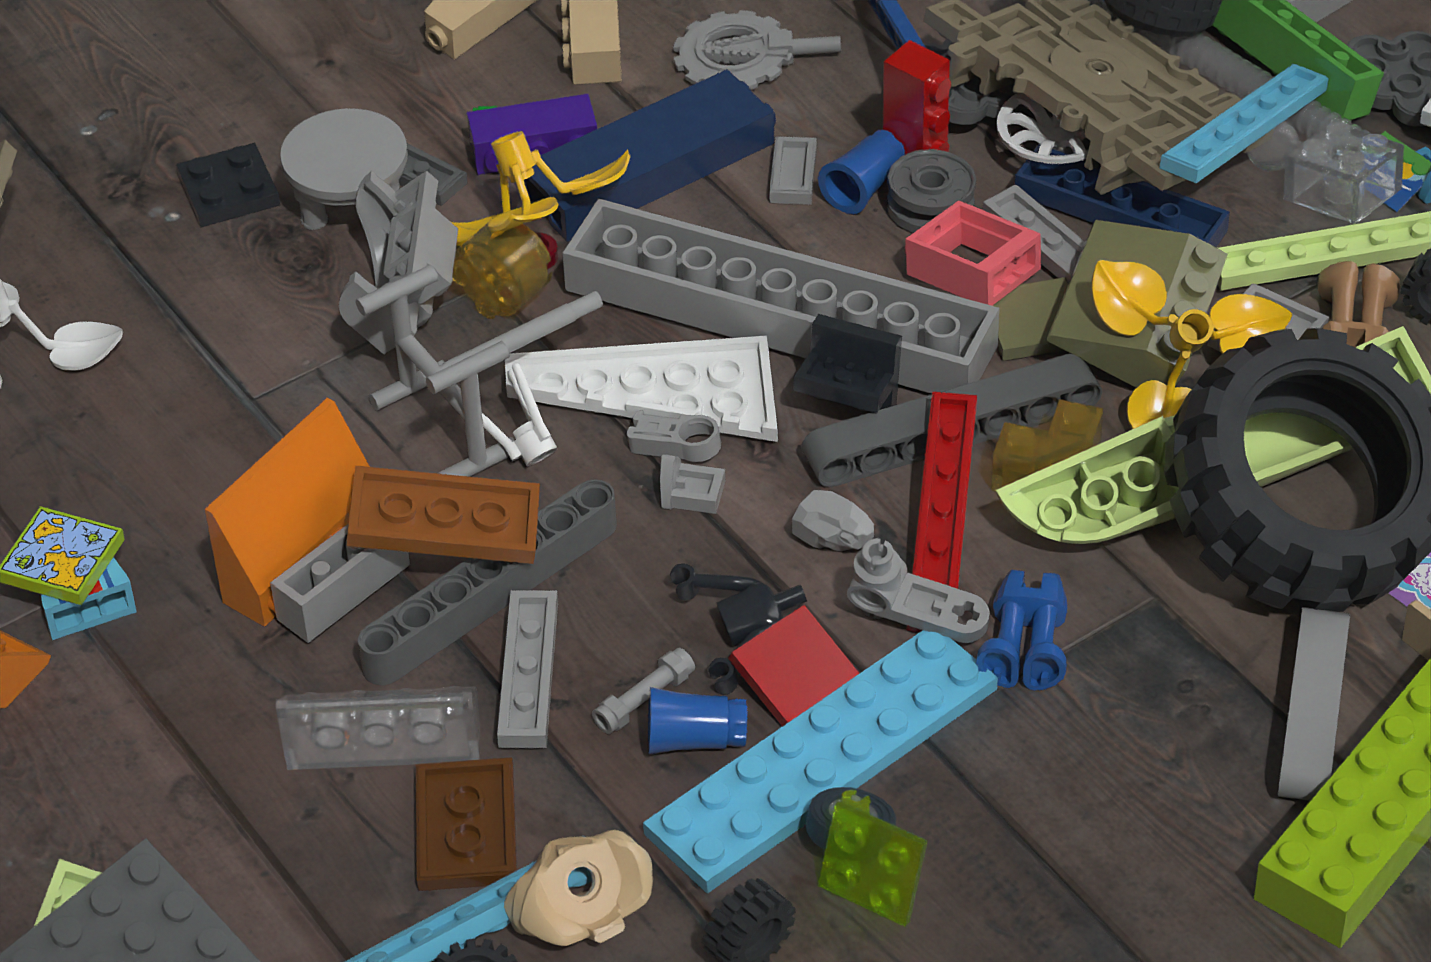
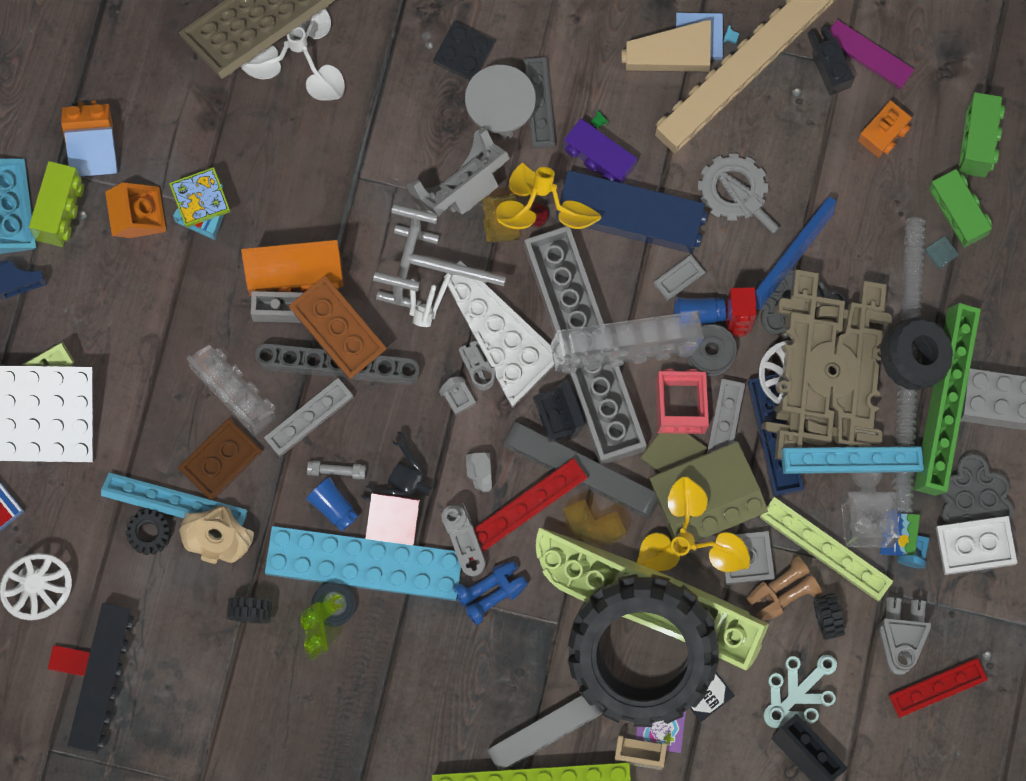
camera: 45 degrees right, 30 degrees up
none -> clear brick [551,311,704,374]

